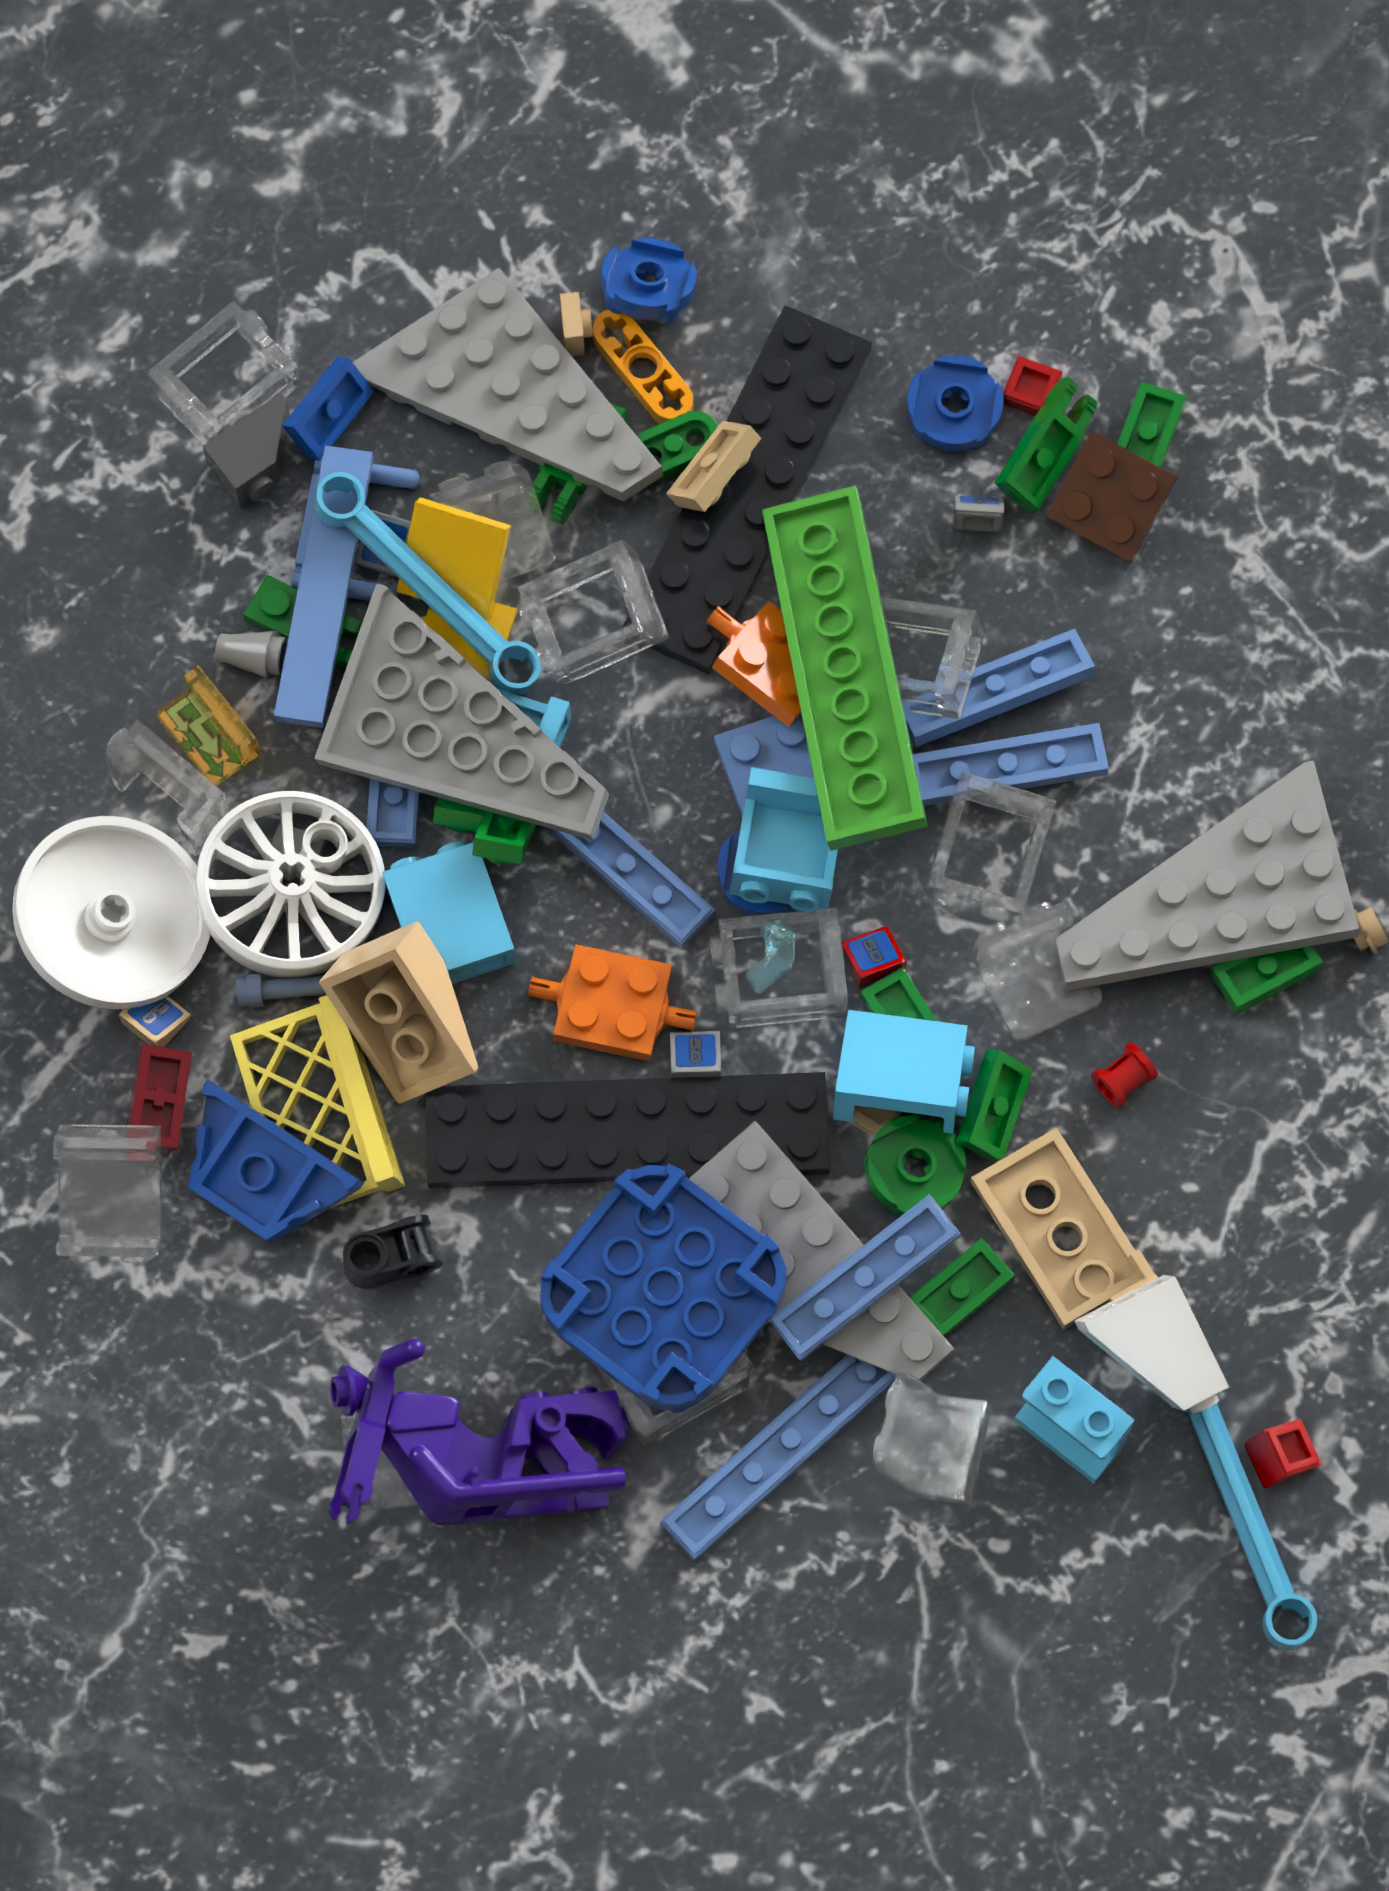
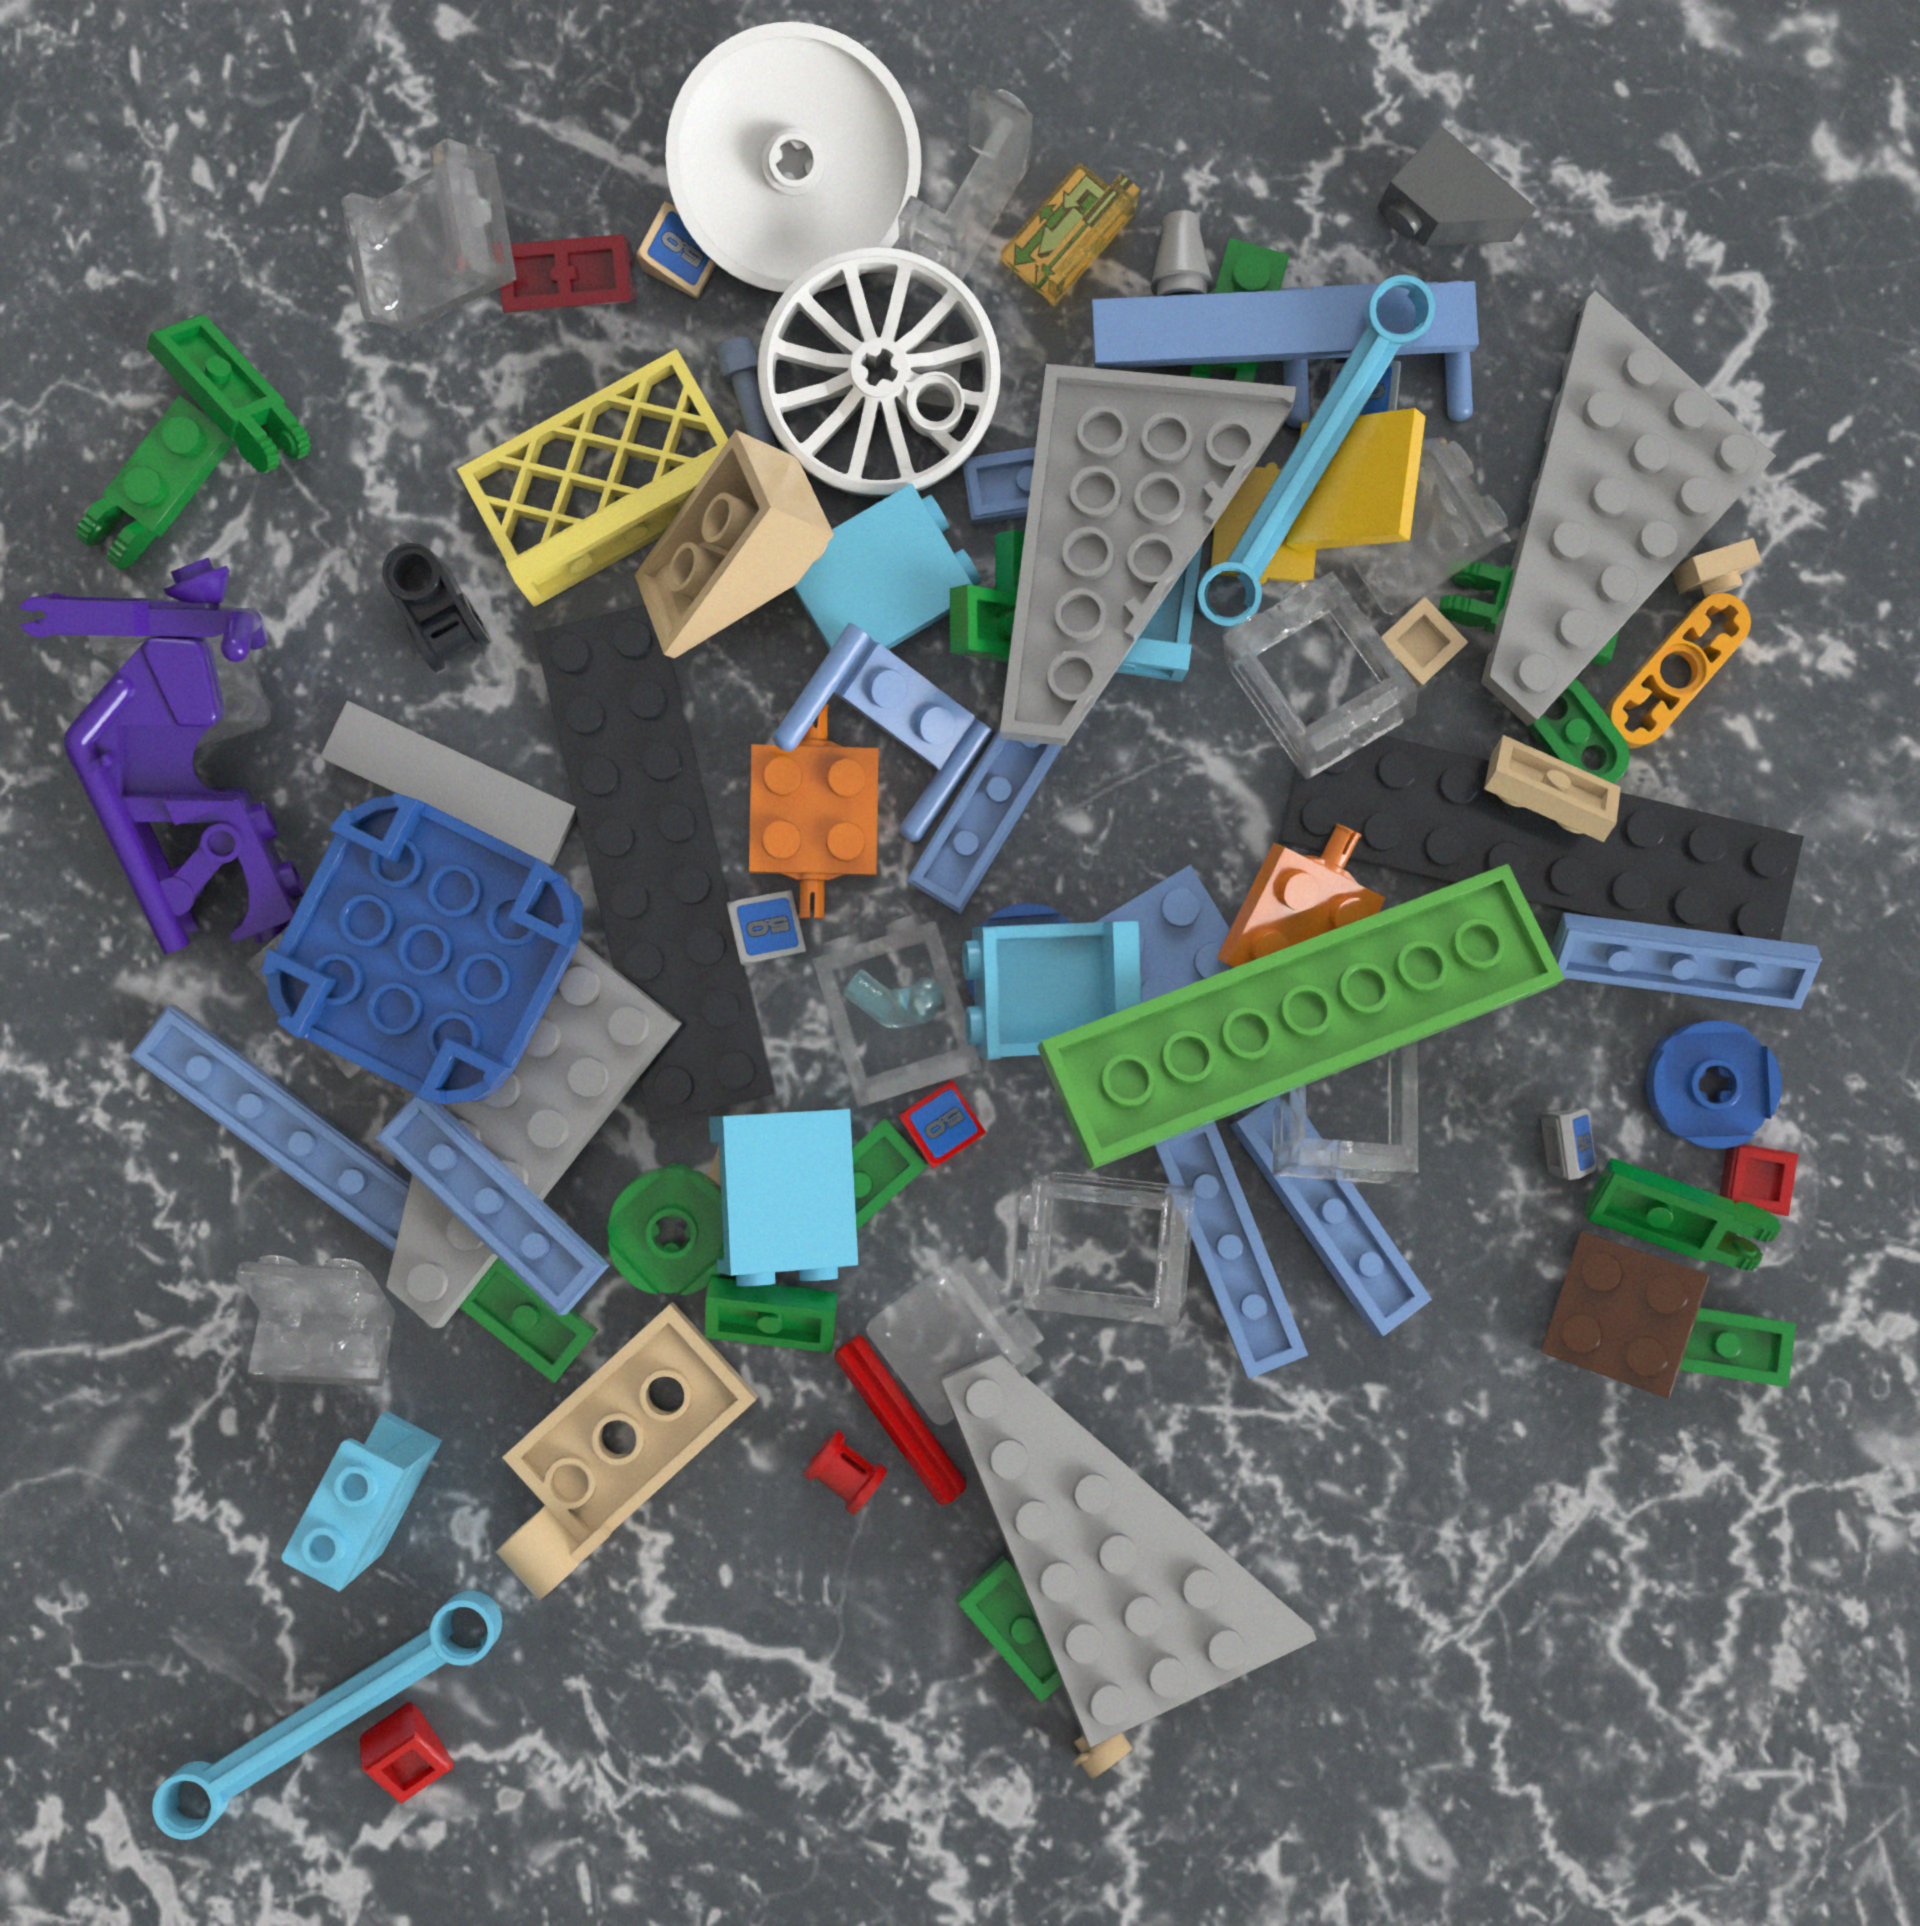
camera: 75 degrees right, 15 degrees up
clear window [147,300,301,445] -> none
blue wing [188,1079,364,1243] -> none
blue plate [282,357,375,461] -> none
blue plate [600,238,697,324] -> none
white slope [1074,1275,1229,1414] -> none
none -> green hinge [75,394,236,570]
none -> green hinge [146,314,312,474]
none -> light grey tile [320,700,577,866]
none -> medium blue plate [773,623,994,842]
none -> red axle [834,1335,966,1506]
none -> tan plate [1374,596,1468,689]
none -> medium blue tile [1551,912,1822,1009]

